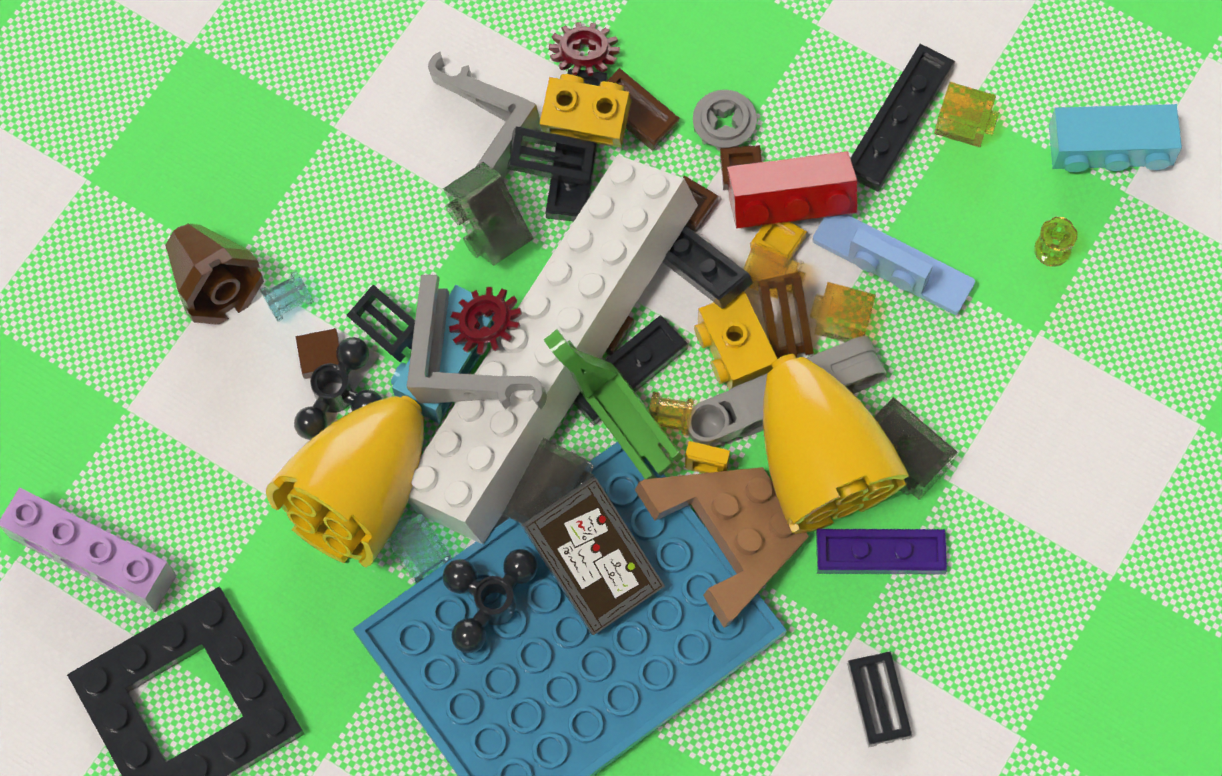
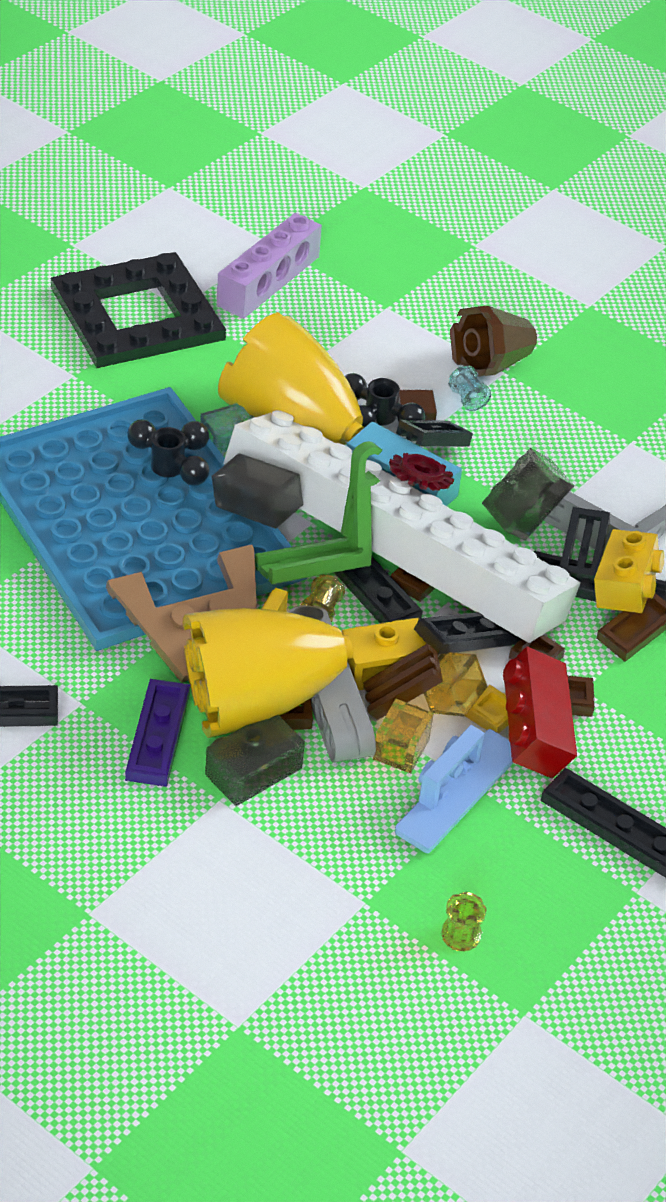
camera: 90 degrees right, 25 degrees down
light grey hinge [407,275,547,410] -> none
tile [521,477,665,635] -> none
light grey gear [693,90,757,151] -> none
clear yellow brick [934,82,1000,147] -> none
medium azure brick [1049,104,1182,172] -> none

